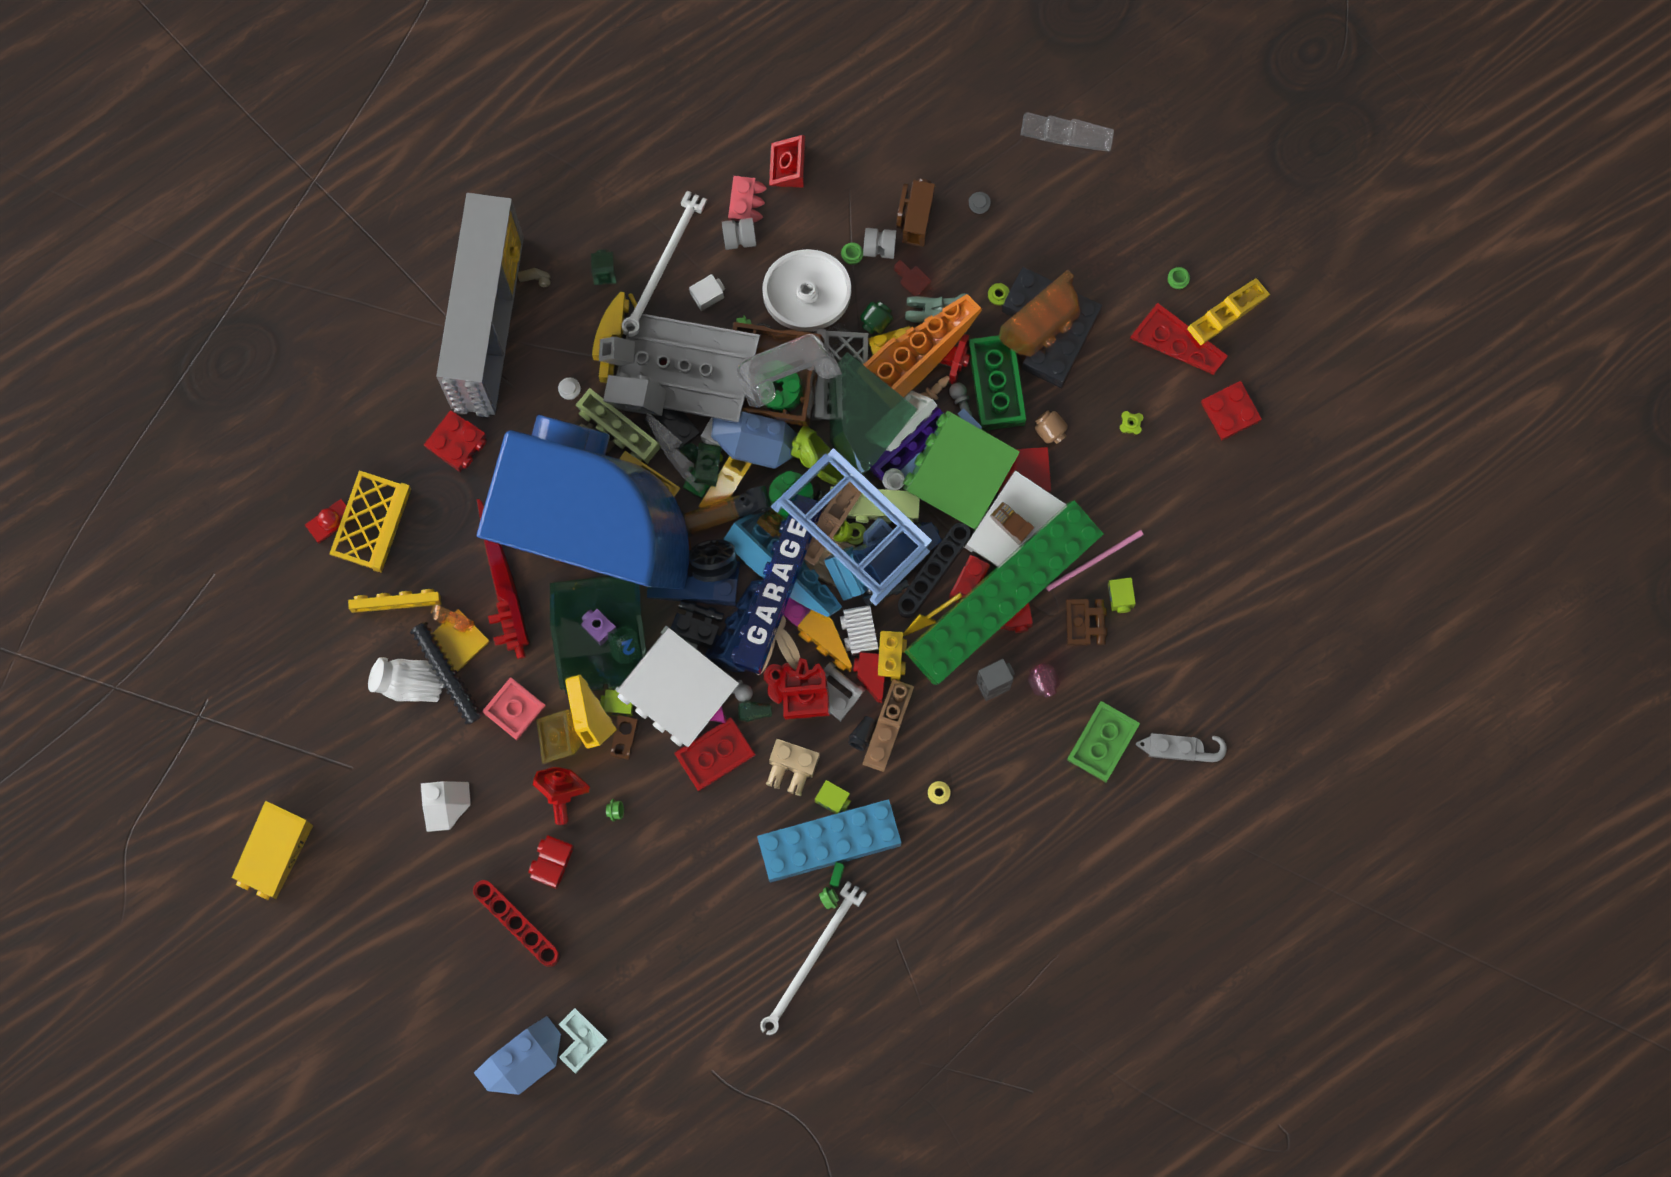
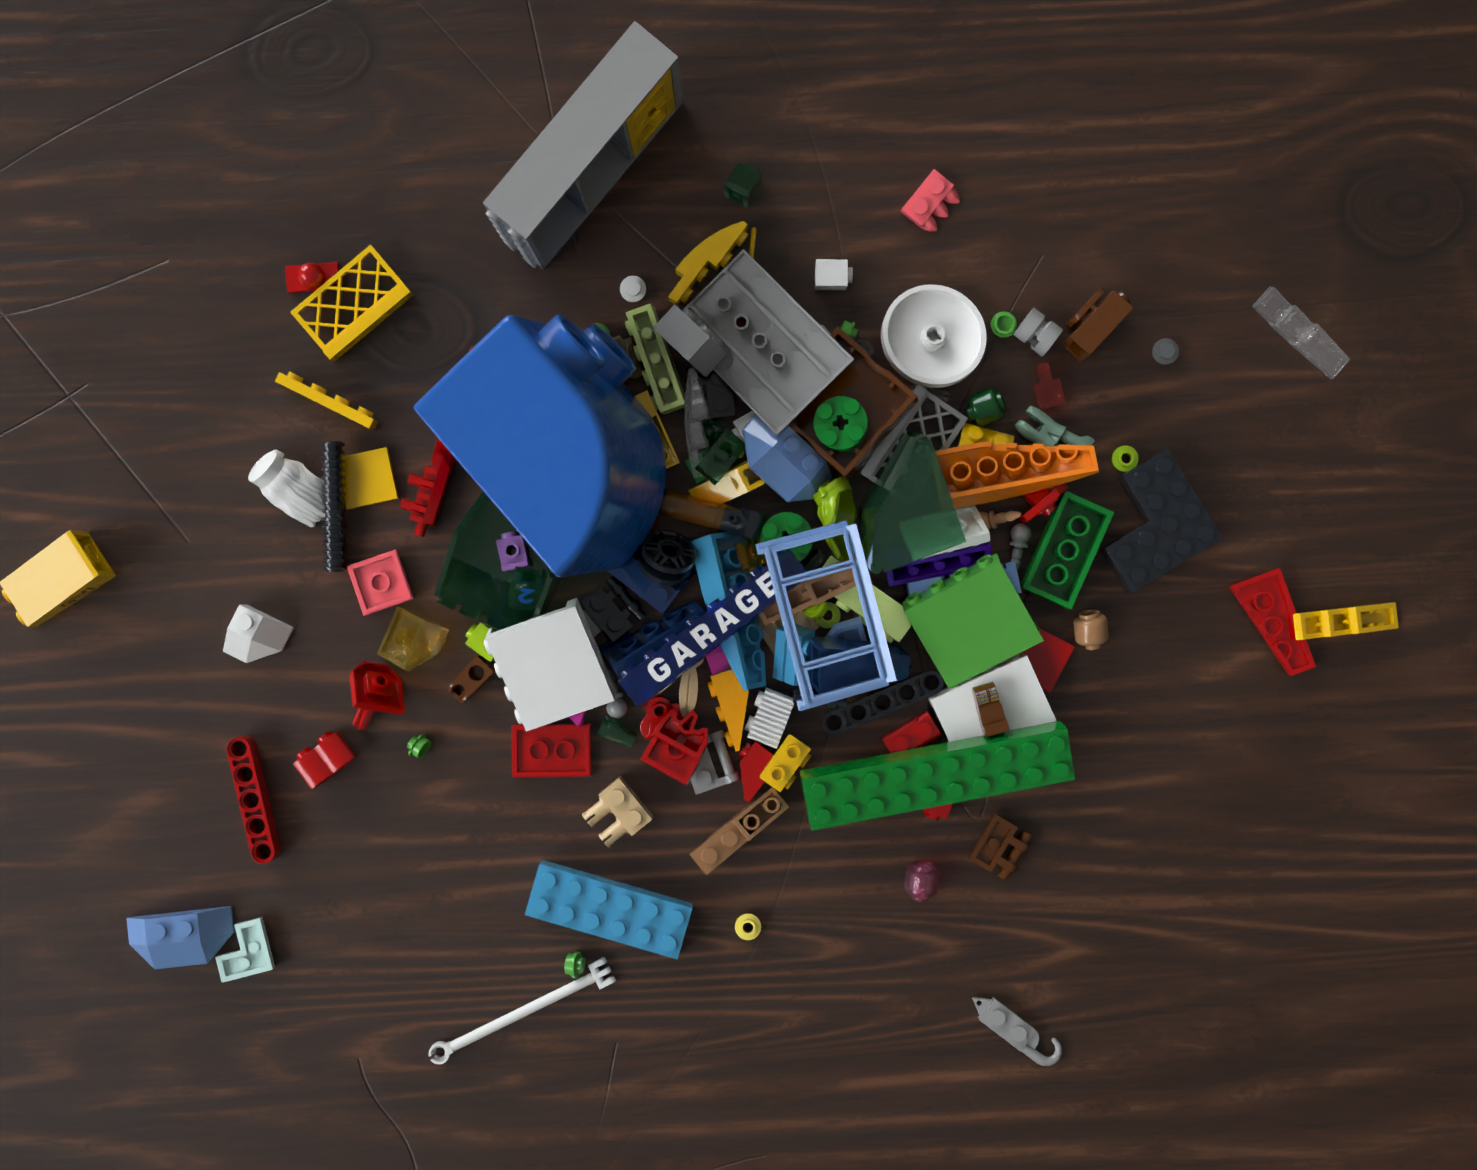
camera: 30 degrees right, 10 degrees up
red plate [424,410,487,472] -> none
clear orange plate [430,605,475,633] -> none
dark tan arm [518,268,551,287] -> none
yellow slope [565,674,617,748] -> none
light grey brick [599,337,635,366] -> none
white hinge [622,191,707,337] -> none
light grey wheel [722,218,756,250] -> none
clear windscreen [737,334,842,407] -> none
red slope [769,135,805,188] -> none
lime brick [815,780,851,814] -> none
green tile [830,862,844,888] -> none
black cone [848,716,877,751] -> none
white plate [882,468,904,490] -> none
yellow piece [903,593,962,636] -> none
dark grey brick [976,659,1015,701] -> none
clear orange windscreen [999,270,1080,357] -> none
bright pink axle [1046,530,1144,591] -> none
bright green plate [1067,701,1140,782] -> none
lime brick [1108,578,1136,613] -> none
lime plate [1120,411,1143,435] -> none
bright green plate [1168,267,1190,289] -> none
red plate [1201,381,1262,441] -> none

